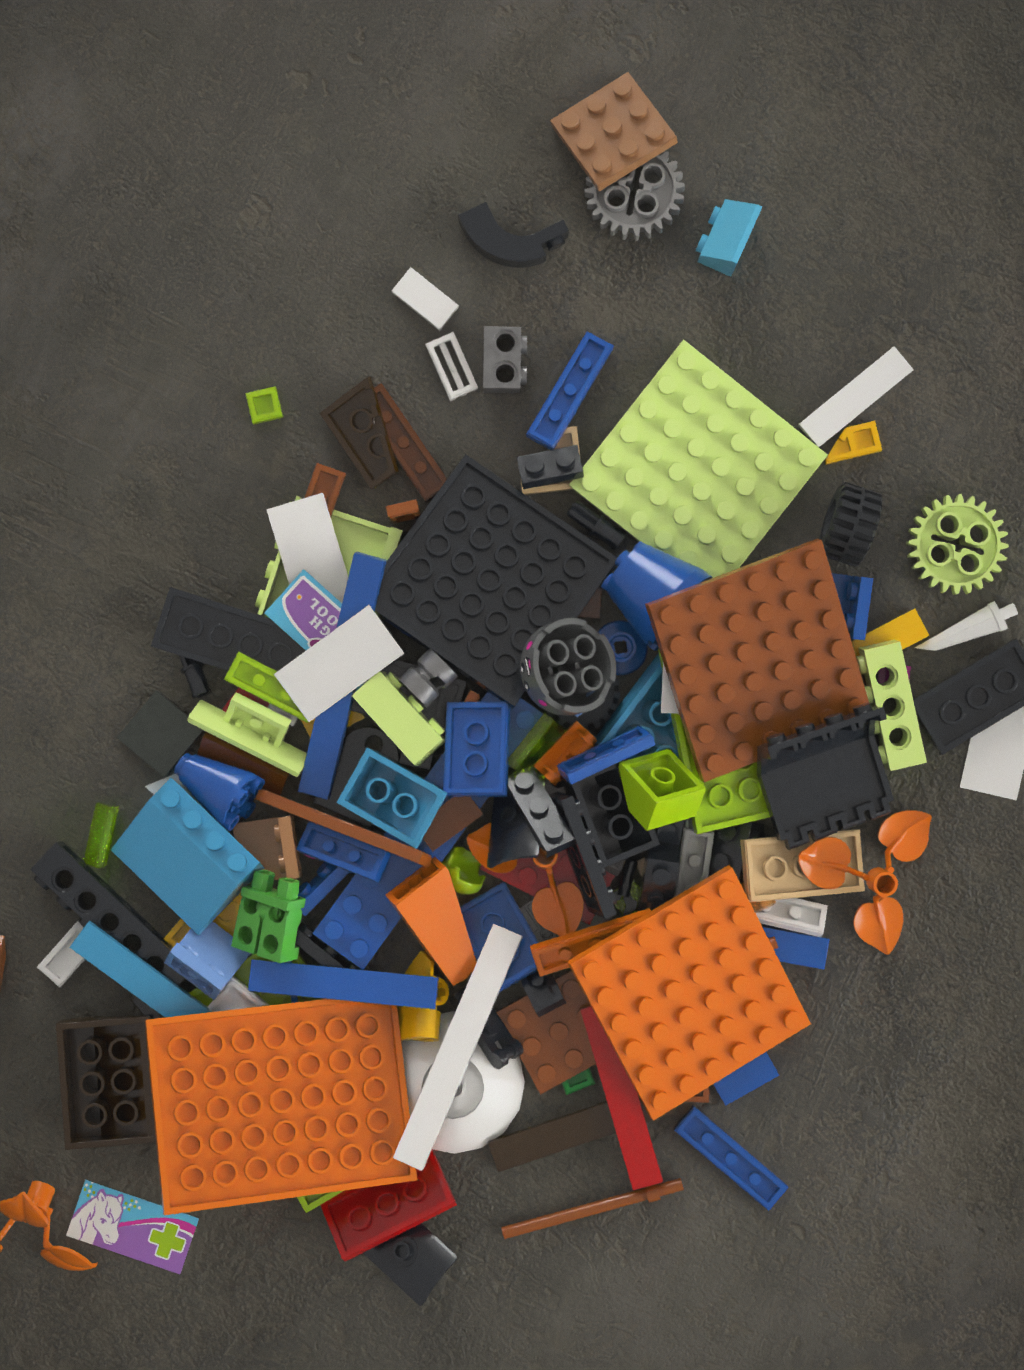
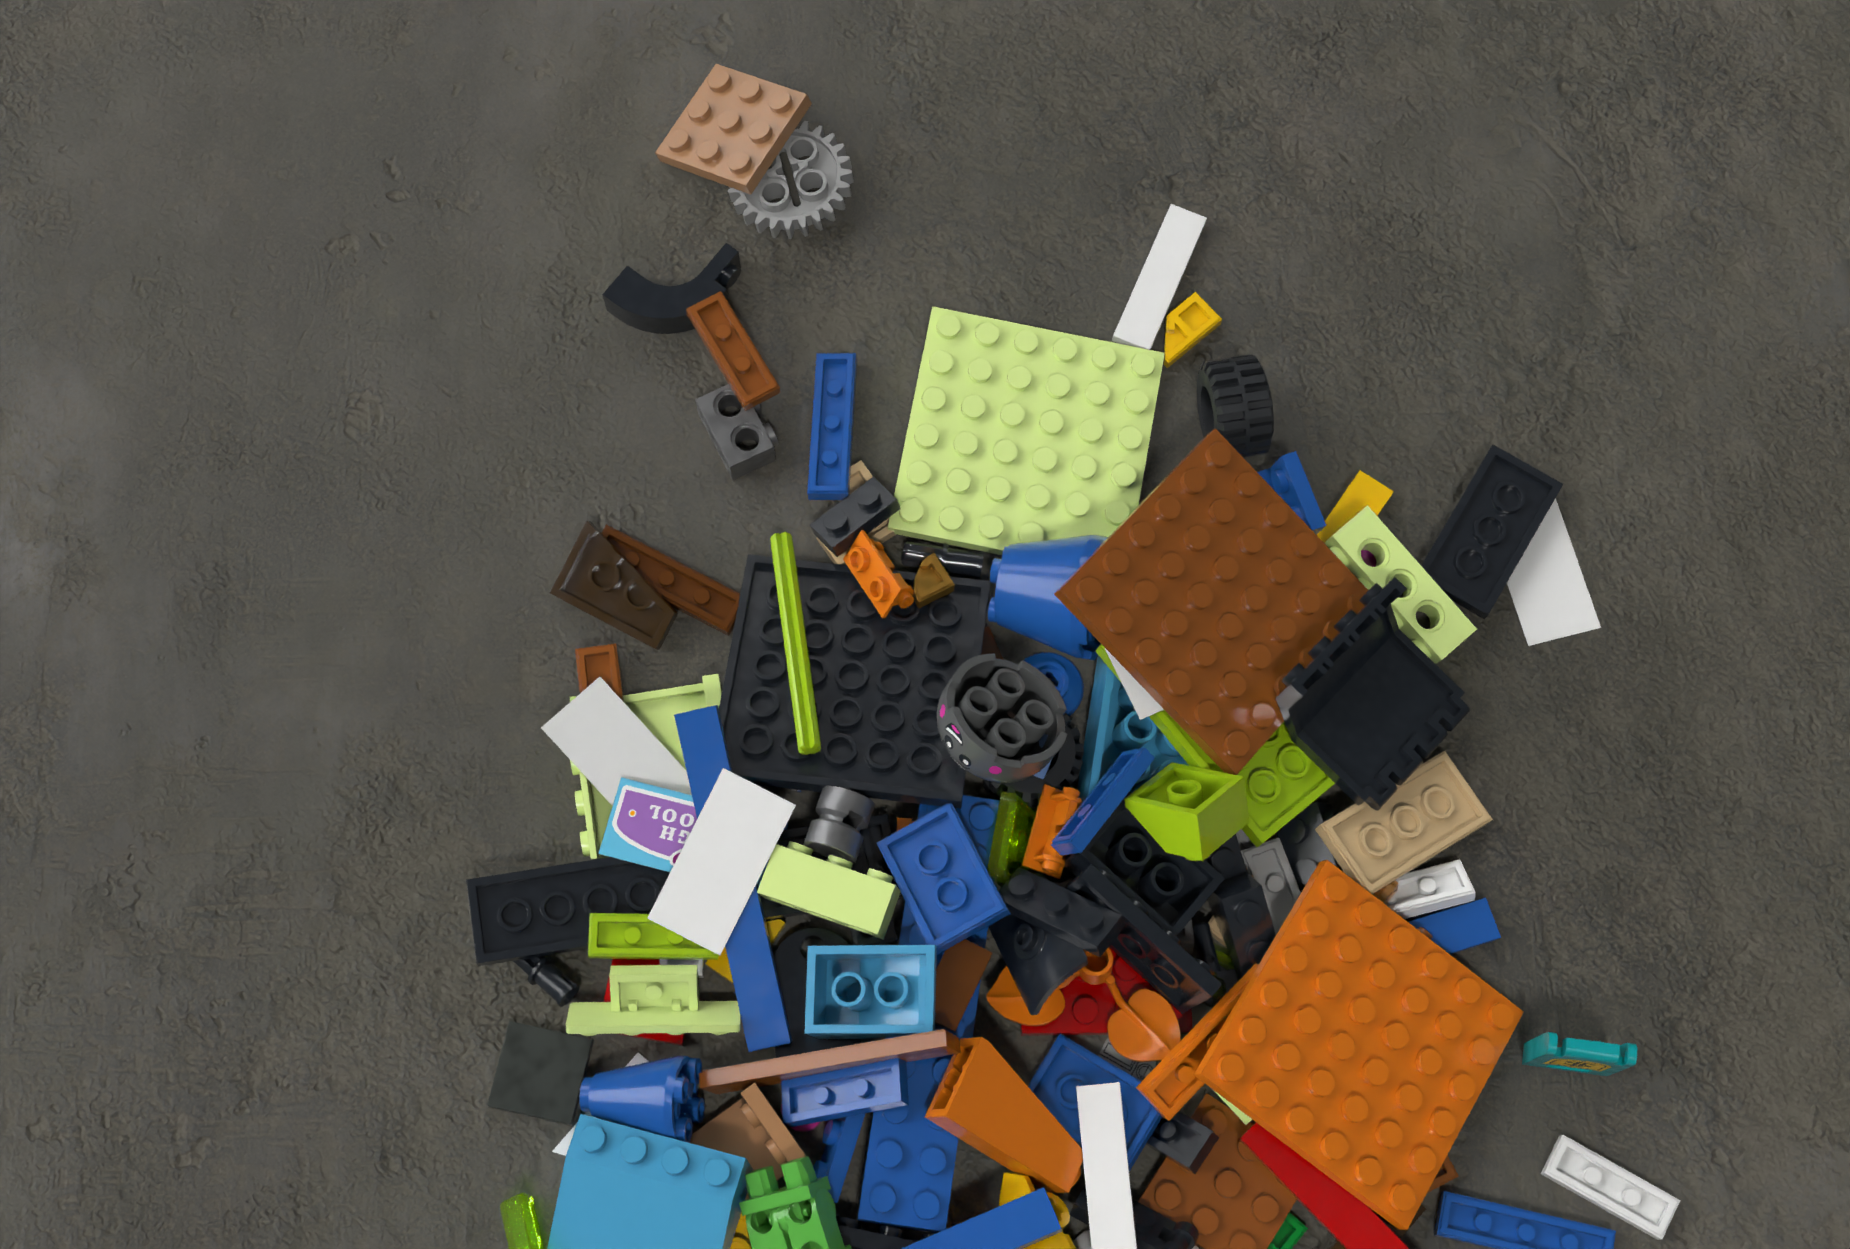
camera: 30 degrees left, 15 degrees down
reddish brown tile [197,732,289,796] -> none
lime tile [245,386,283,424] -> none
dark orange tile [386,499,421,524] -> none
white tile [392,267,459,331] -> none
white tile [425,332,478,402] -> none
lime hair [442,847,486,895] -> none
medium azure slope [696,199,762,277] -> none
blue tile [714,1052,780,1106] -> none
orange plant [798,810,932,955] -> none
yellowish green gear [906,494,1009,595] -> none
white bar [915,601,1018,651] -> none
none -> dark orange tile [686,291,780,411]
none -> lime axle [770,532,821,755]
none -> orange hinge [843,530,914,618]
none -> pearl gold tile [913,553,955,609]
none -> teal container [1522,1032,1637,1076]
none -> white tile [1541,1135,1681,1240]

